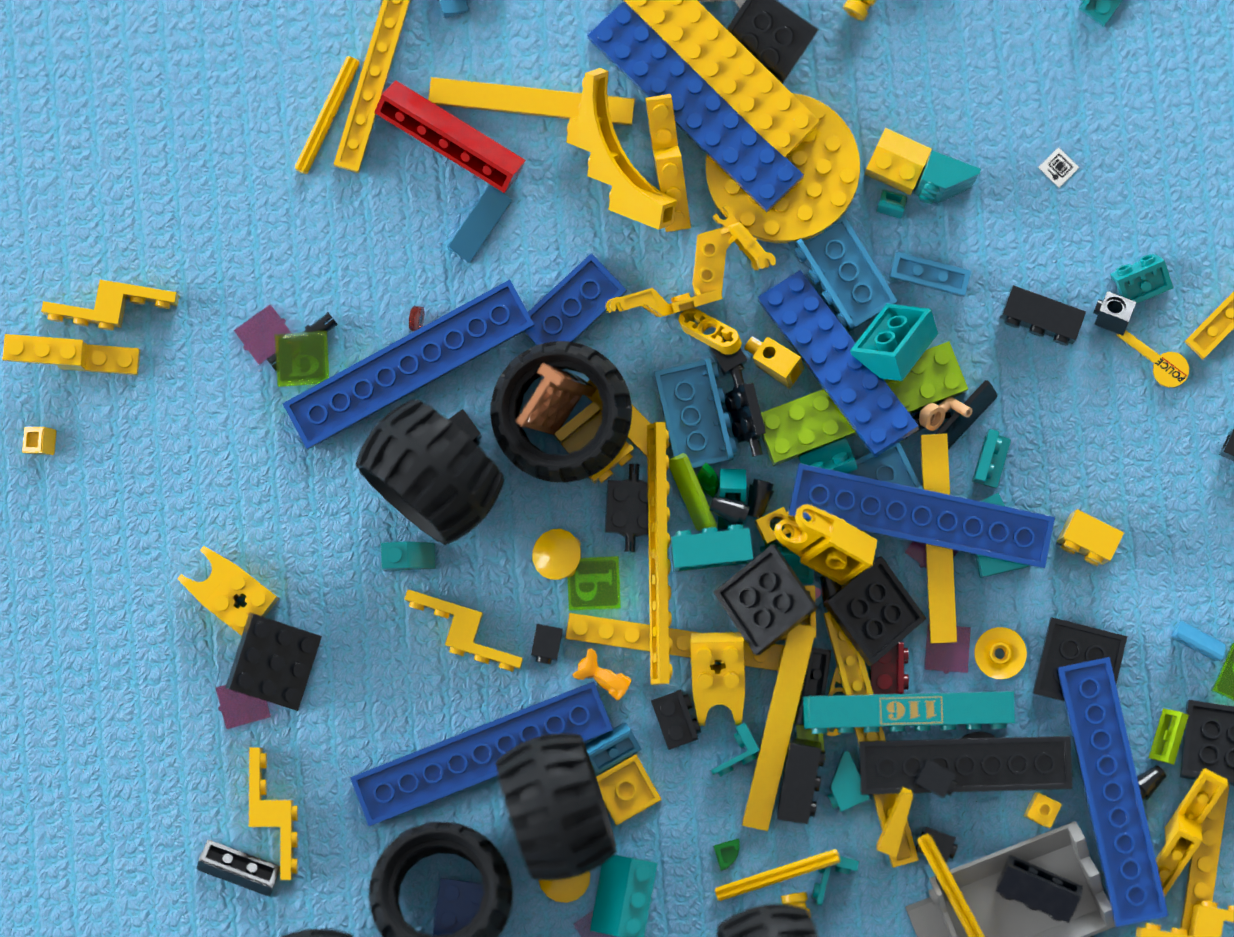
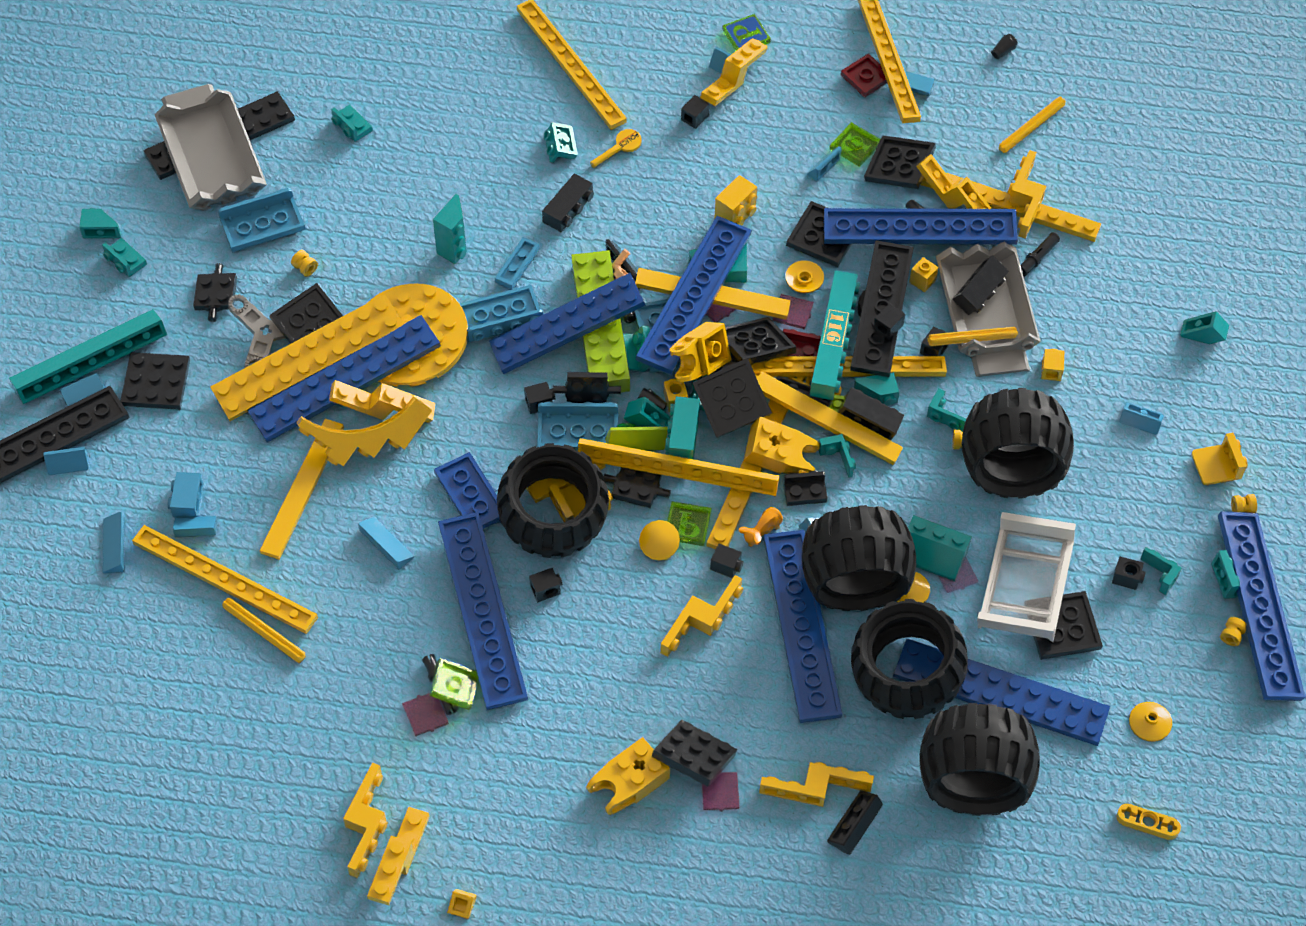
camera: 75 degrees left, 25 degrees down
black tyre [356,399,504,545] -> none
red brick [374,80,526,193] -> none
teal slope [381,542,436,571] -> none
clear red tile [409,305,425,331] -> none
nougat fence [516,363,596,435] -> none
yellow piece [605,205,776,317] -> none
yellow beam [678,308,742,355] -> none
black cone [709,496,750,525] -> none
green tile [713,838,740,871] -> none
yellow axle [715,849,840,901] -> none
yellow torso [744,336,805,389] -> none
teal slope [850,304,938,381] -> none
yellow slope [864,128,932,196] -> none
teal slope [876,190,907,219] -> none
yellow piece [876,787,913,858] -> none
teal bracket [972,429,1011,488] -> none
white sticker [1038,147,1079,187] -> none
black brick [1093,291,1136,336] -> none
lime tile [1148,708,1189,765] -> none

